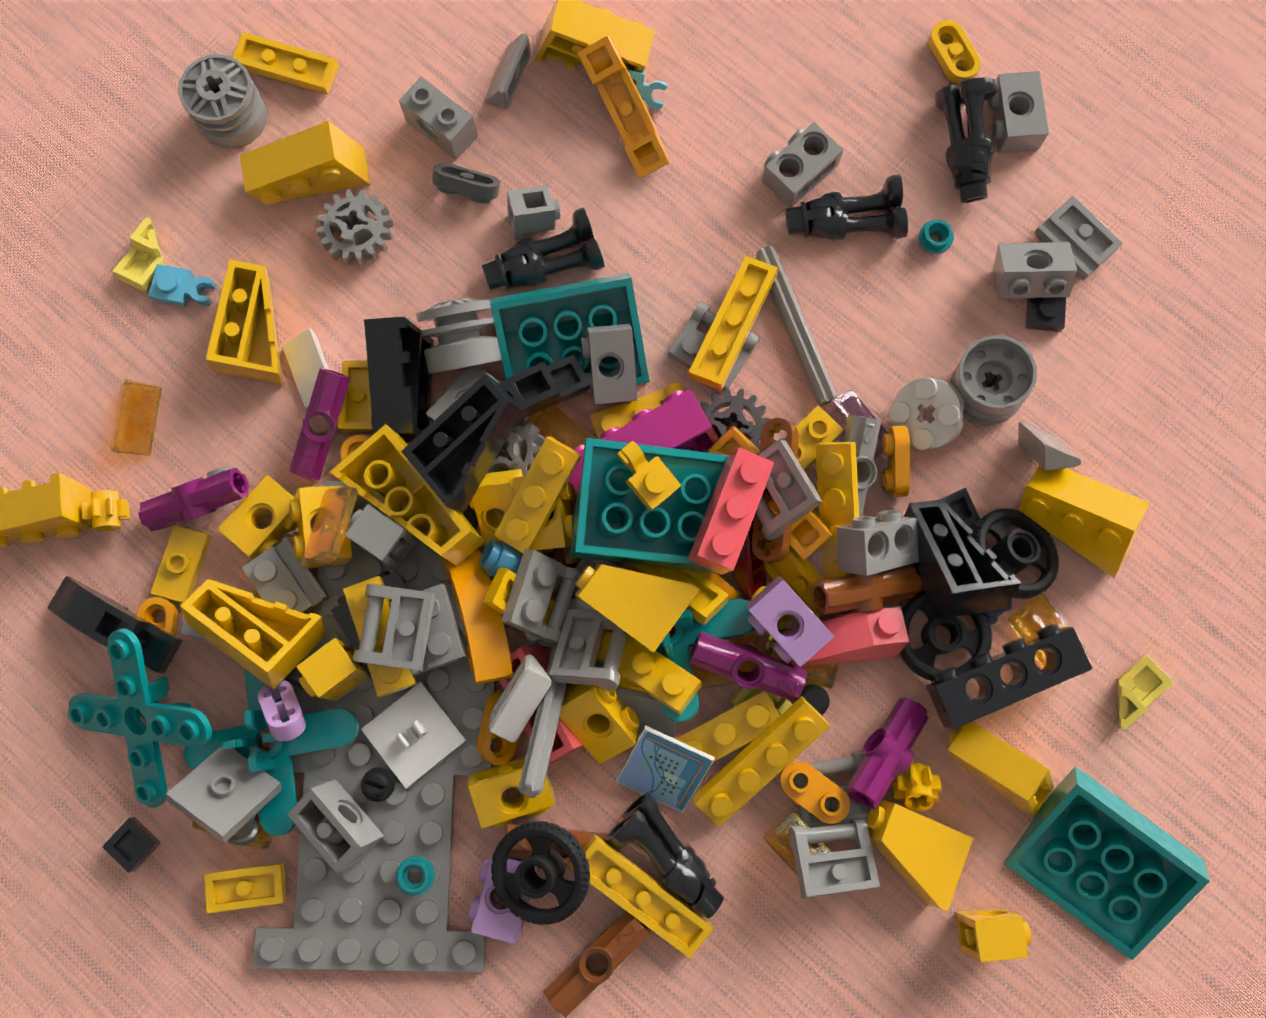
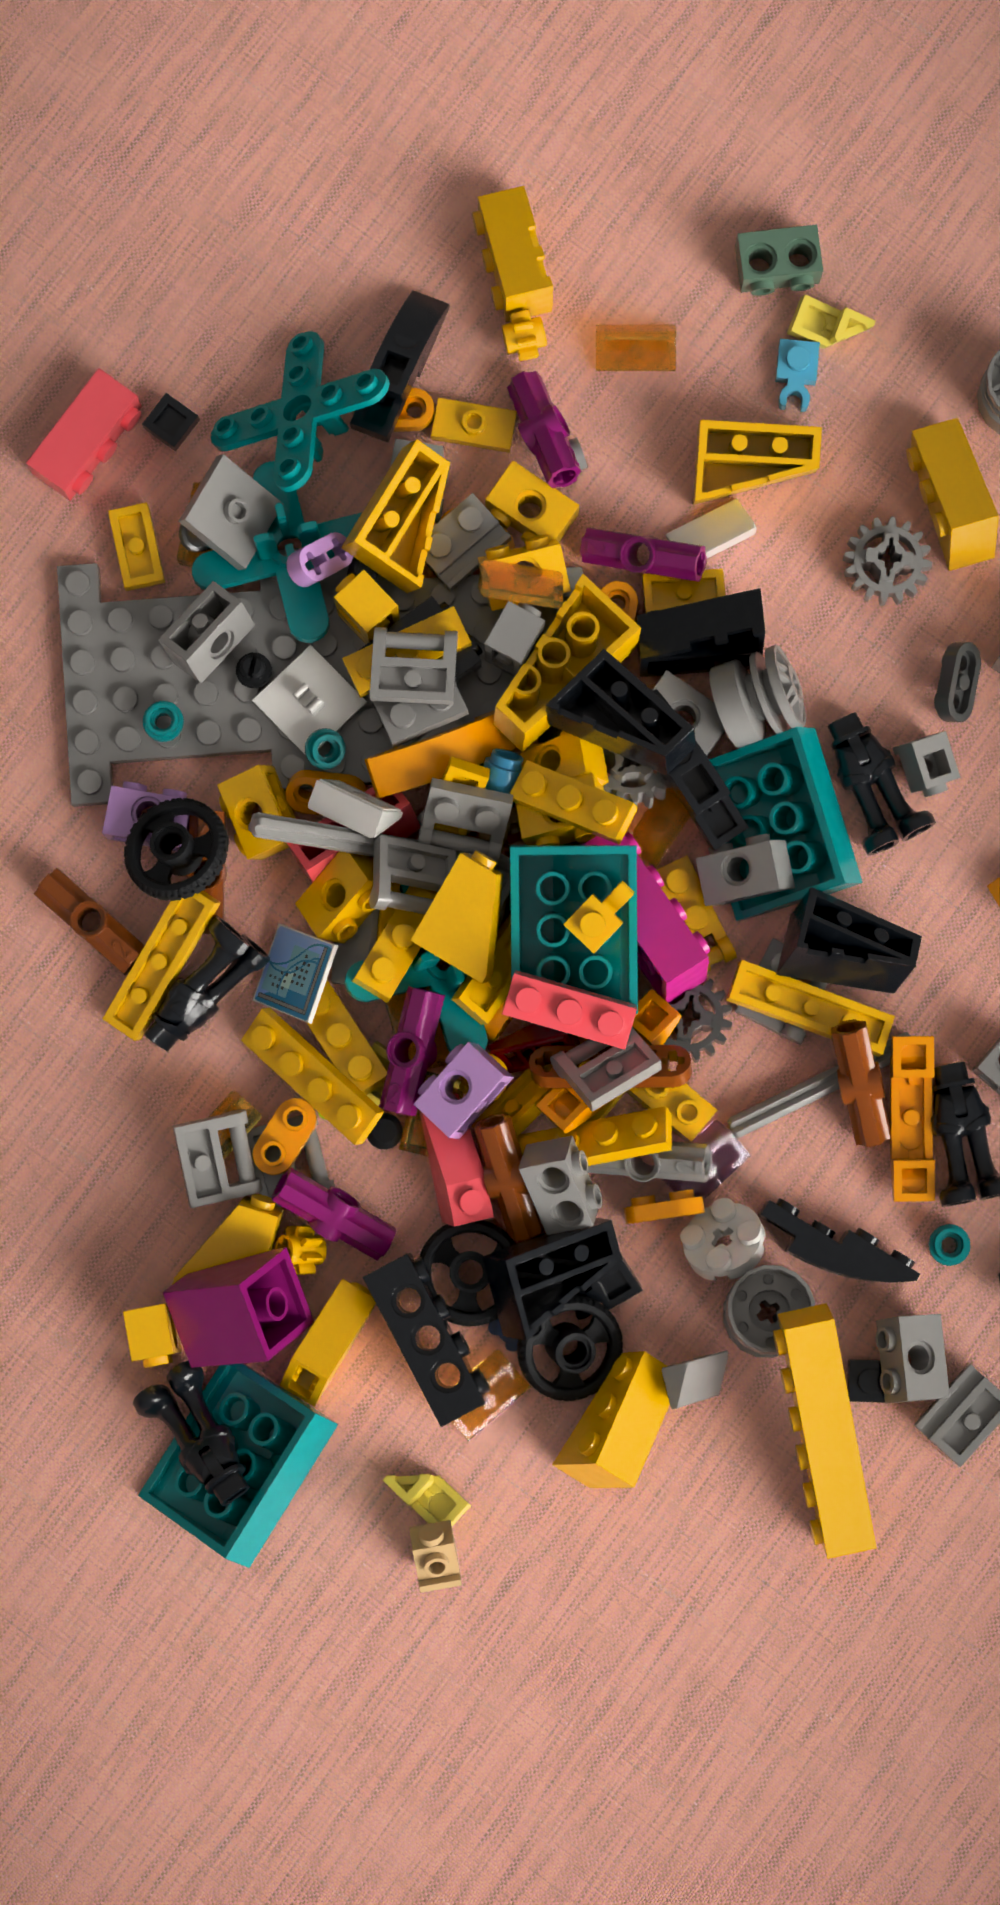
camera: 85 degrees right, 5 degrees up
none -> coral brick [26,368,142,501]
none -> black piece [133,1361,250,1506]
none -> magenta slope [163,1247,314,1368]
none -> teal plate [305,728,346,770]
none -> tan brick [409,1520,462,1593]
none -> sand green brick [735,224,823,296]
none -> black slope [758,1198,920,1283]
none -> yellow brick [773,1303,877,1559]
none -> black wedge [776,887,922,994]
none -> dark orange piece [831,1019,891,1147]
none -> light orange slope [889,1036,935,1202]

